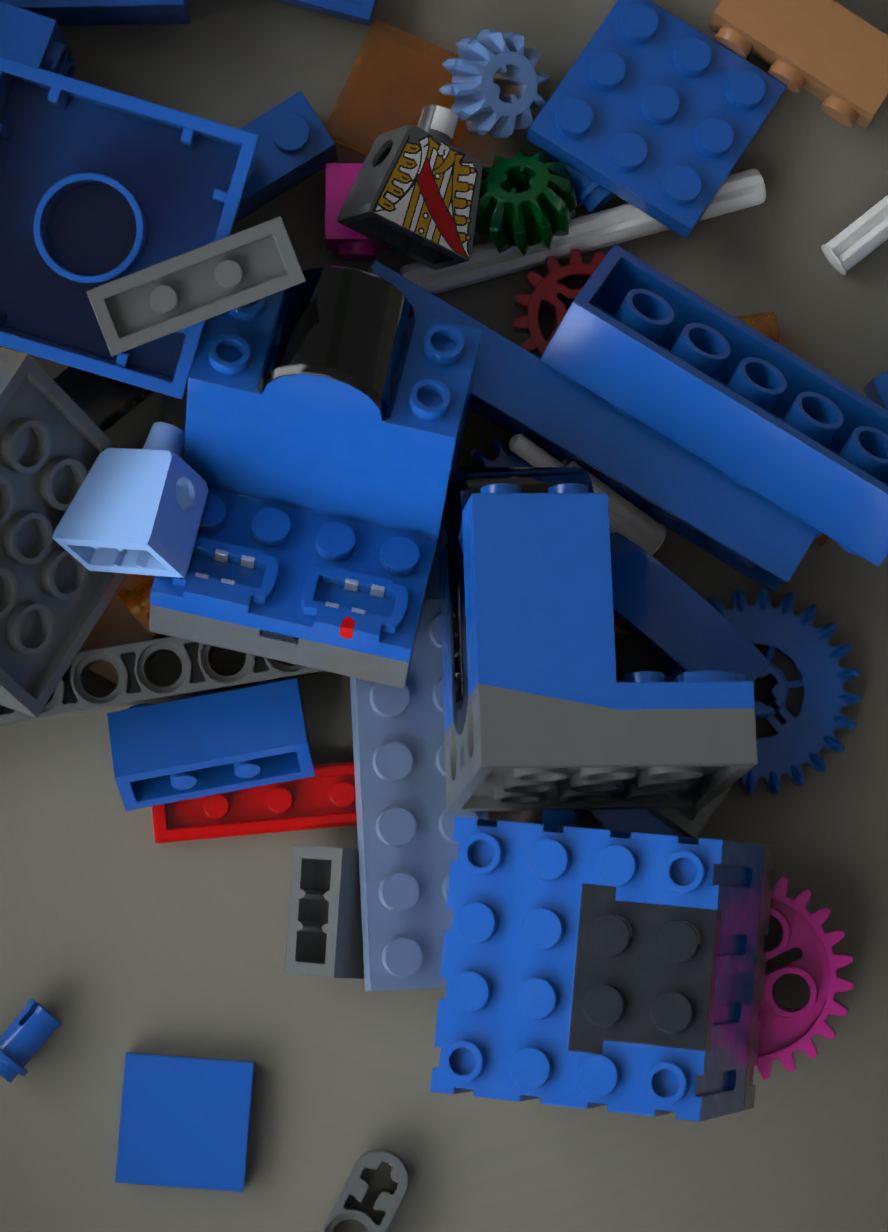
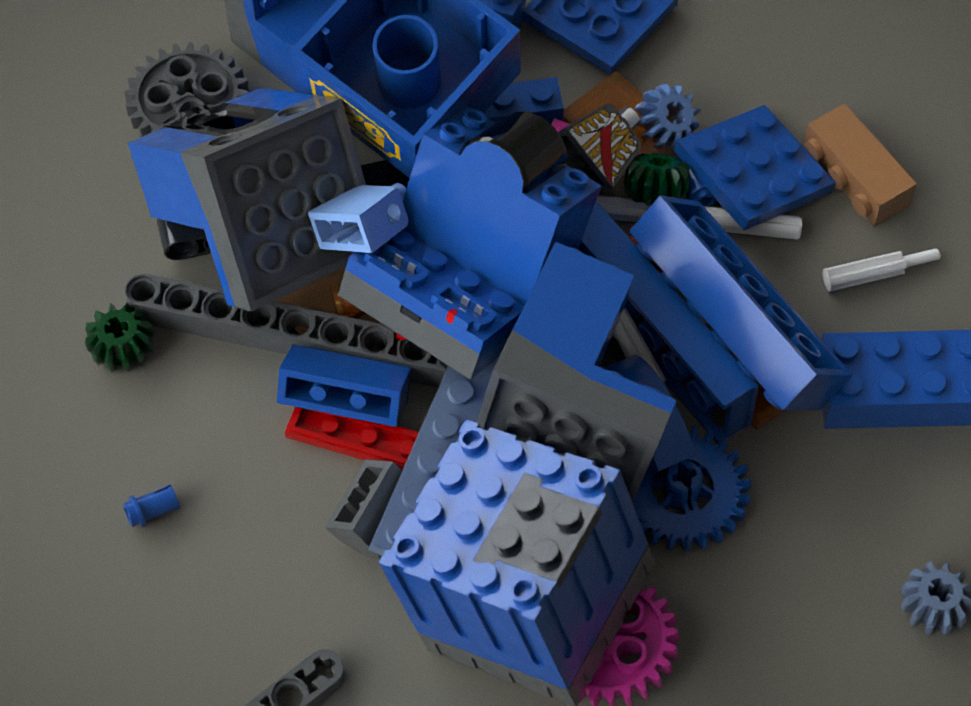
camera: 20 degrees right, 25 degrees down
dark grey plate [86,216,306,356] -> none
blue tile [115,1052,255,1192] -> none

